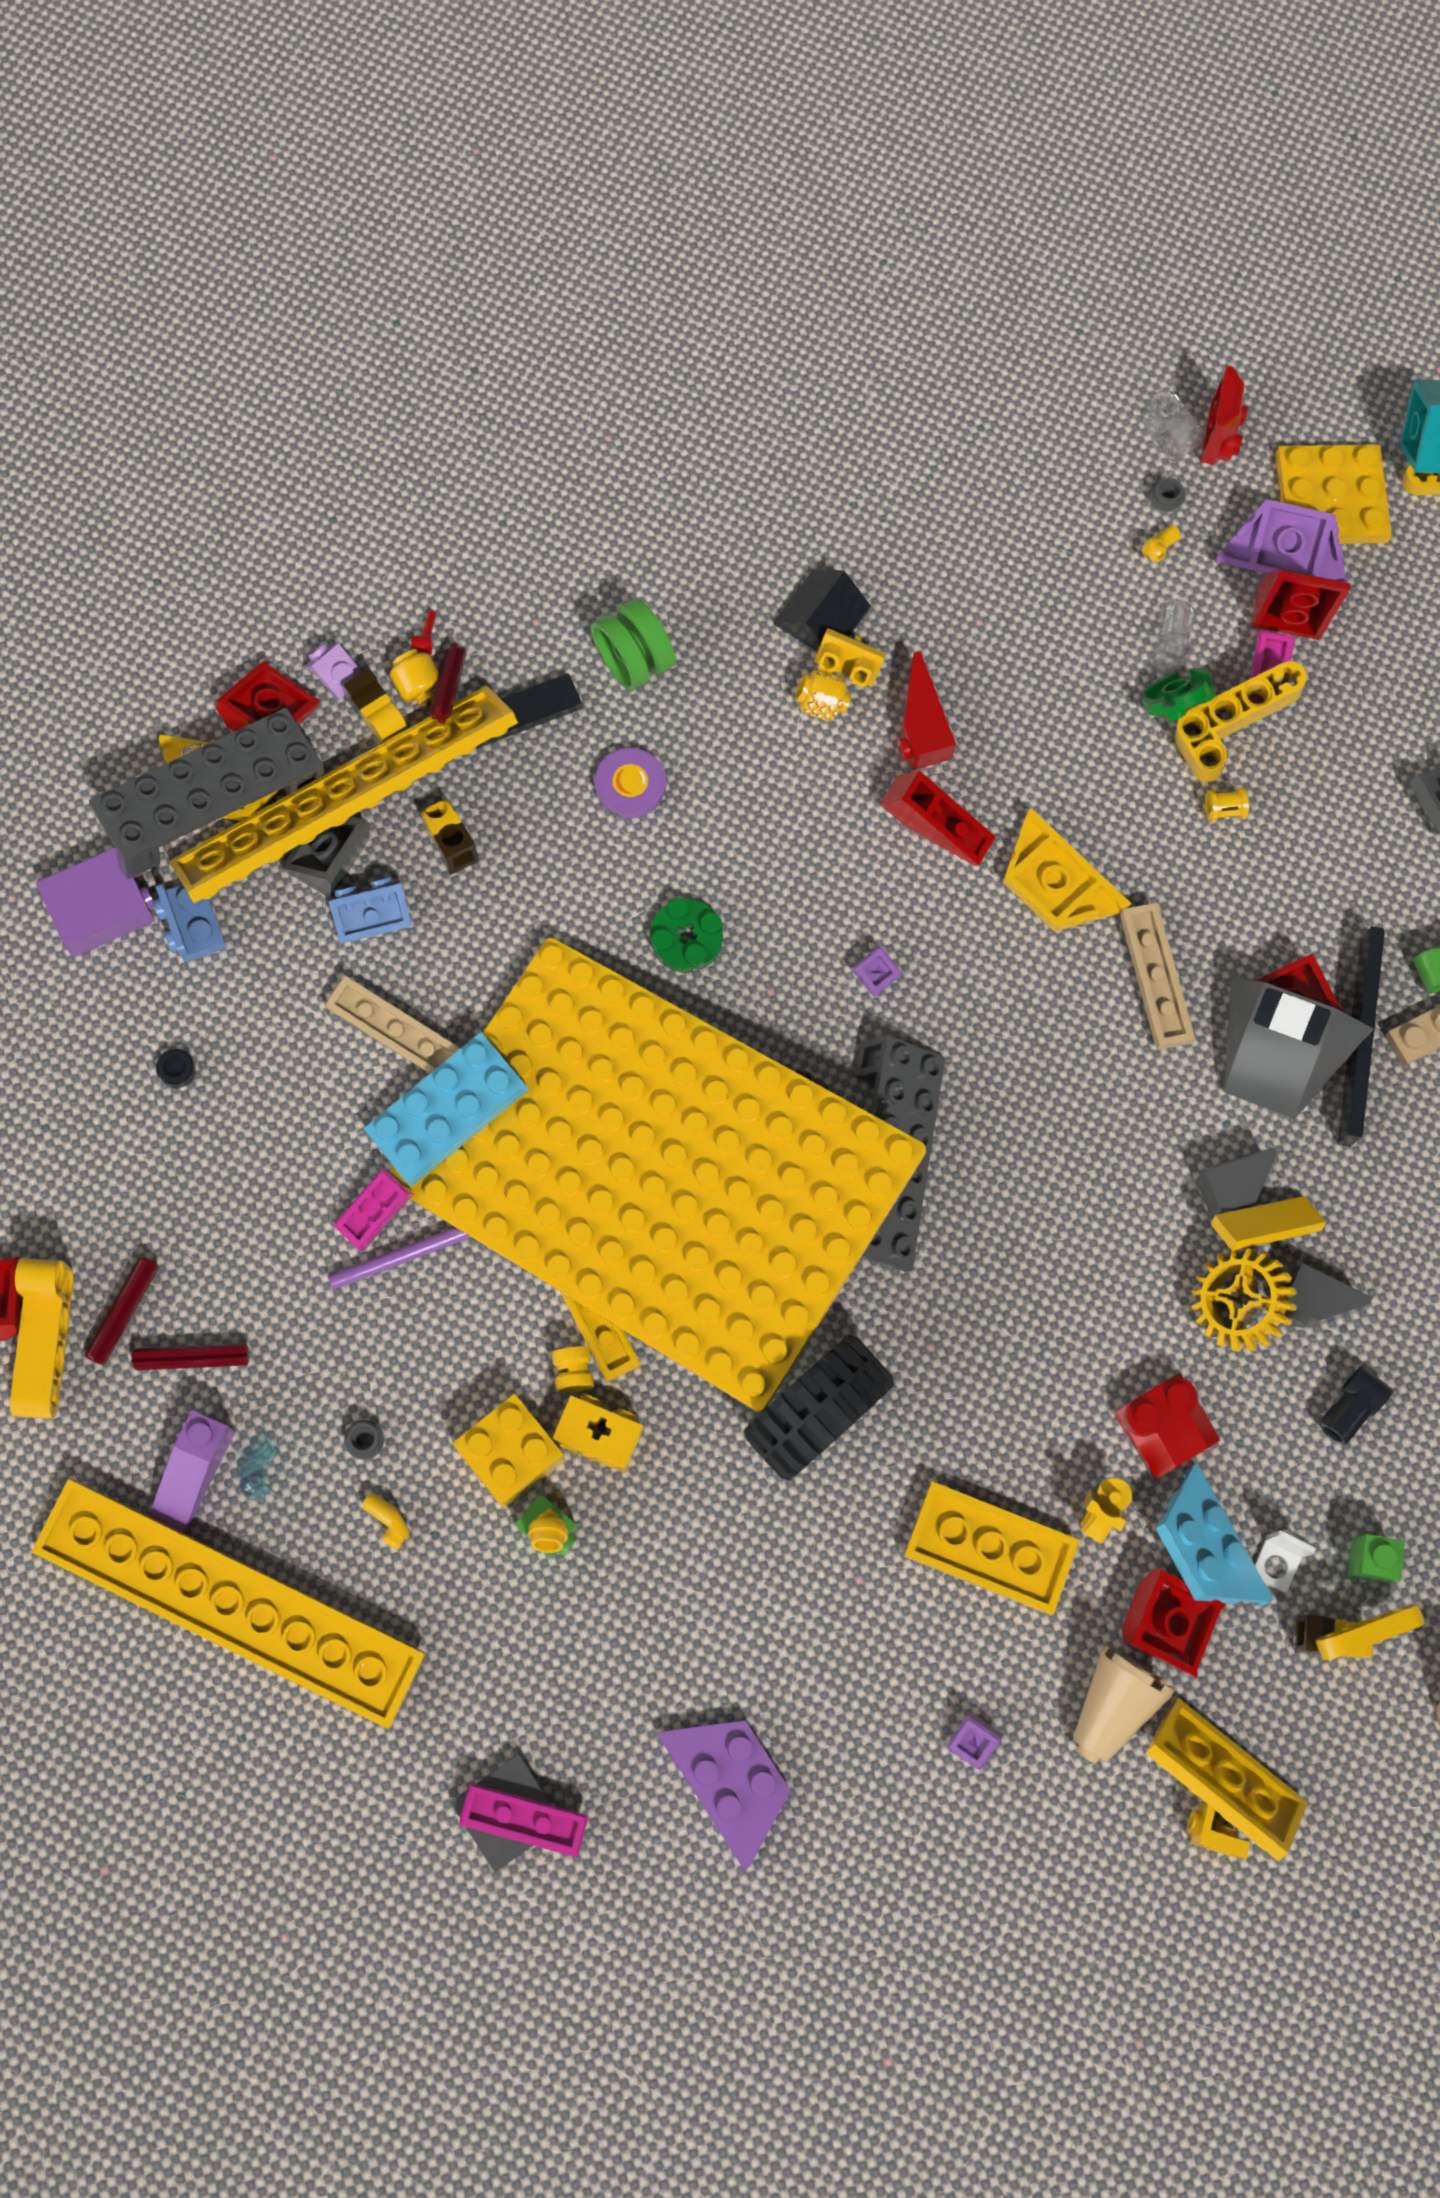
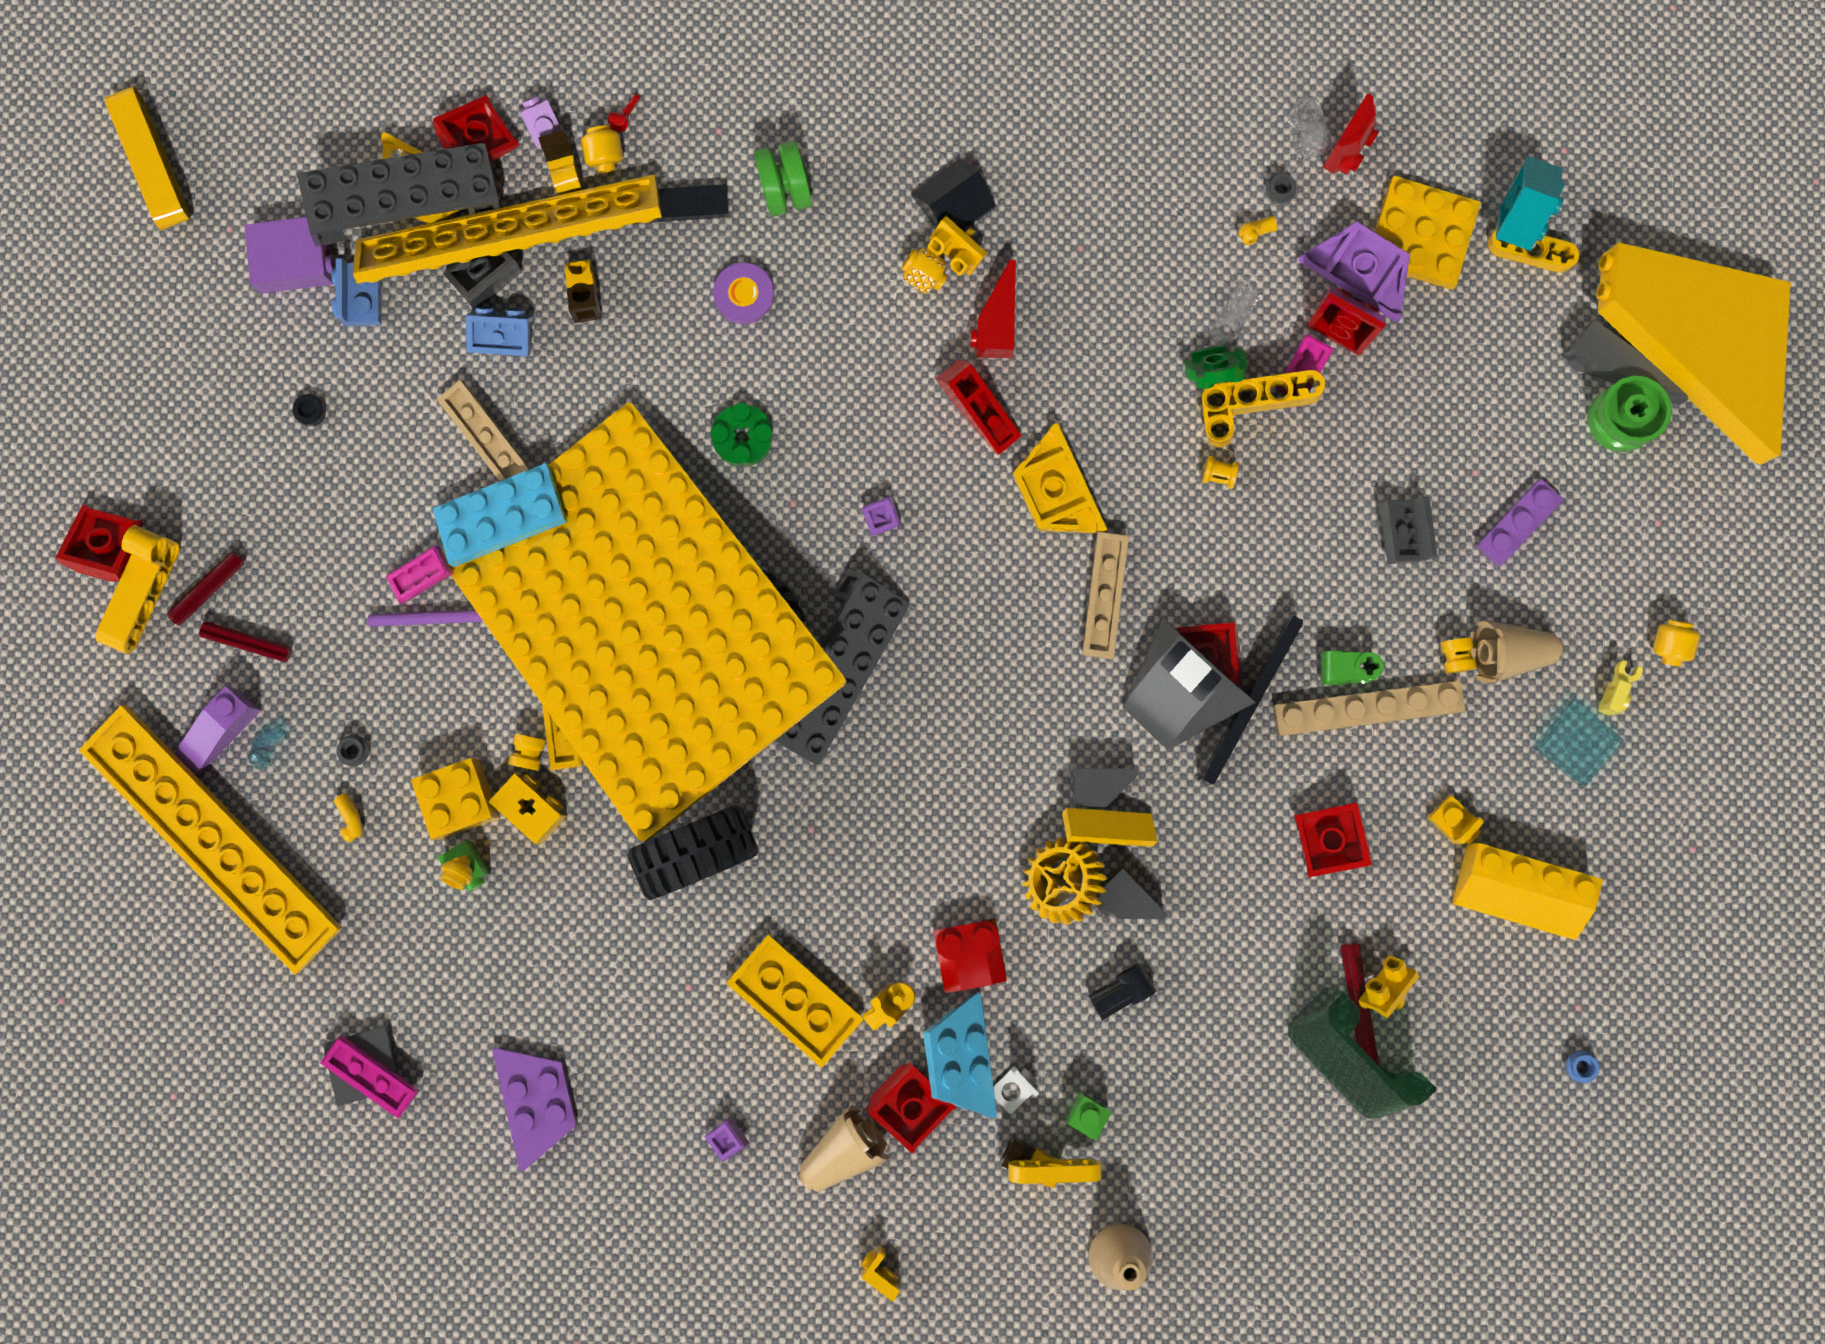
camera: 25 degrees right, 10 degrees up
dark red axle [430,643,467,724] -> none
yellow plate [1146,1698,1308,1862] -> none

